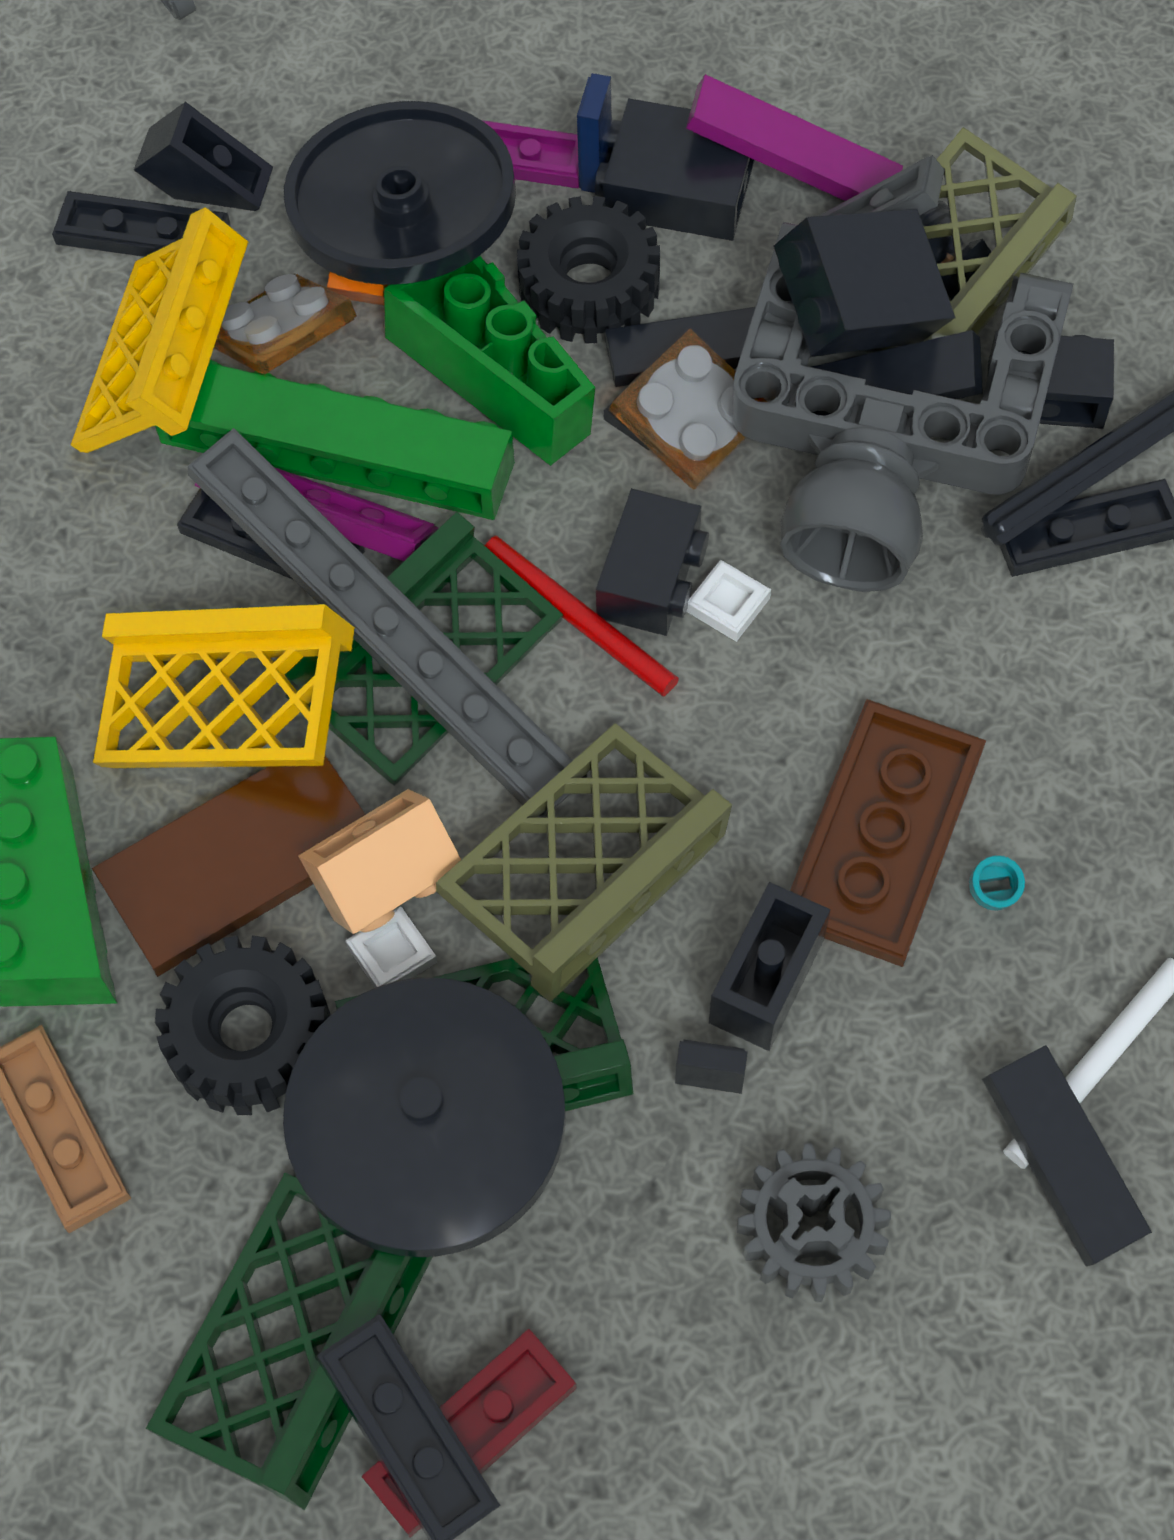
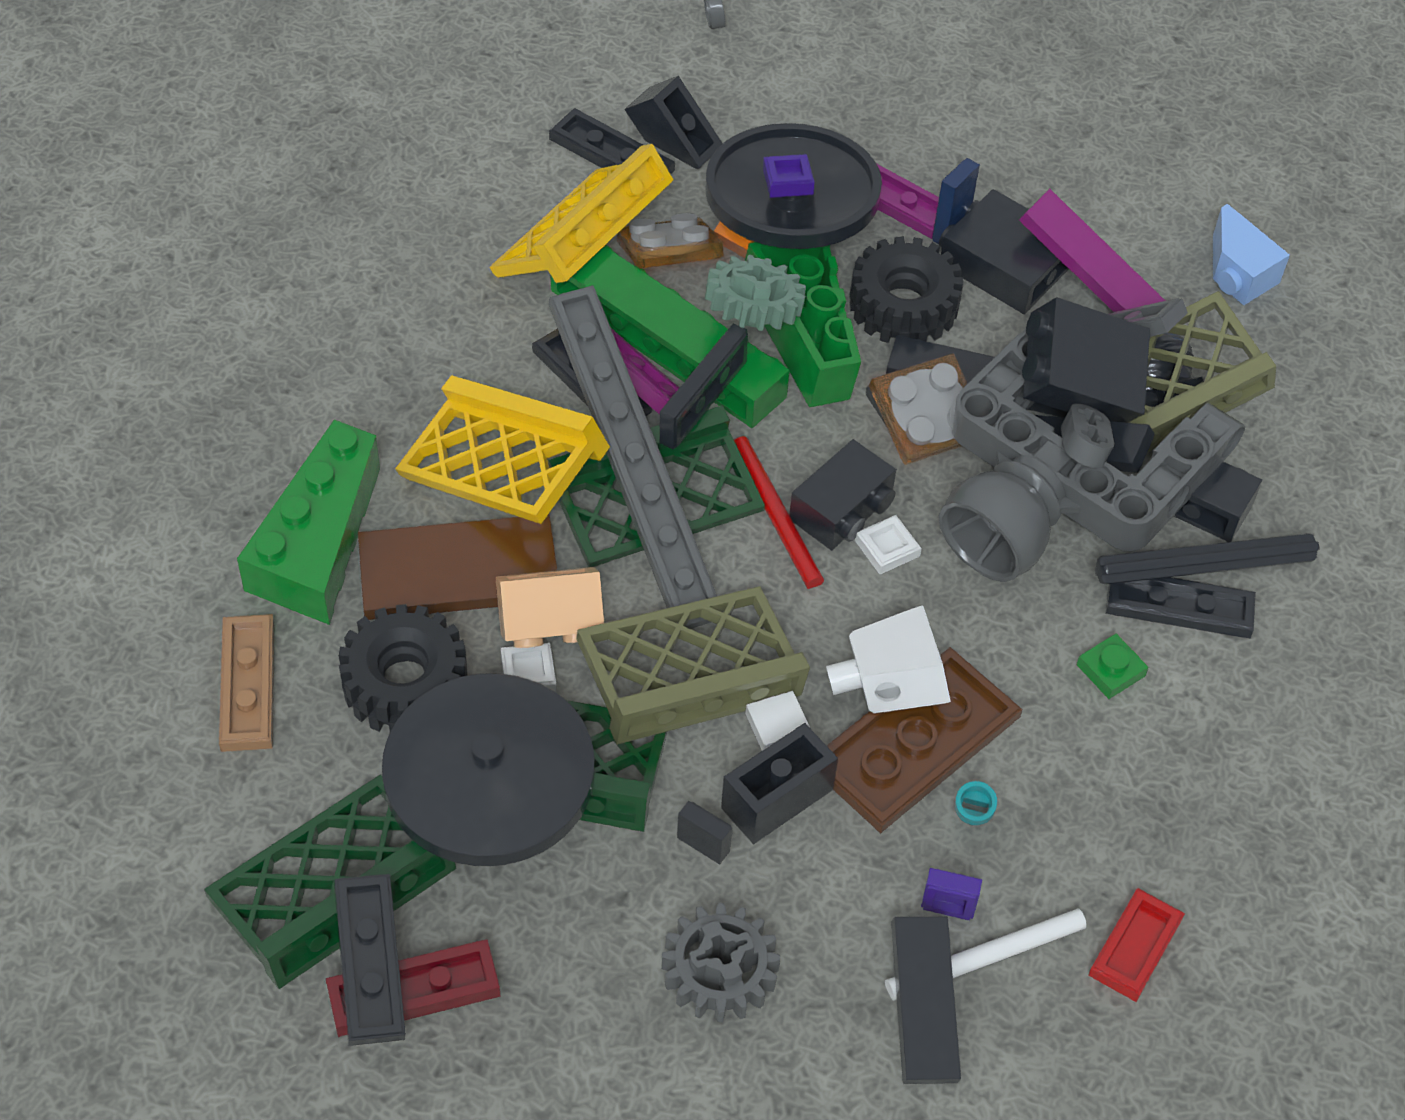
camera: 20 degrees right, 10 degrees down
none -> black tile [659,323,748,450]
none -> sand green gear [705,255,806,331]
none -> white tile [745,691,810,751]
none -> dark purple tile [763,154,815,197]
none -> white torso [826,605,951,713]
none -> dark purple tile [921,868,982,921]
none -> dark grey beam [1061,404,1114,468]
none -> green plate [1077,633,1149,699]
none -> light blue slope [1213,204,1290,305]

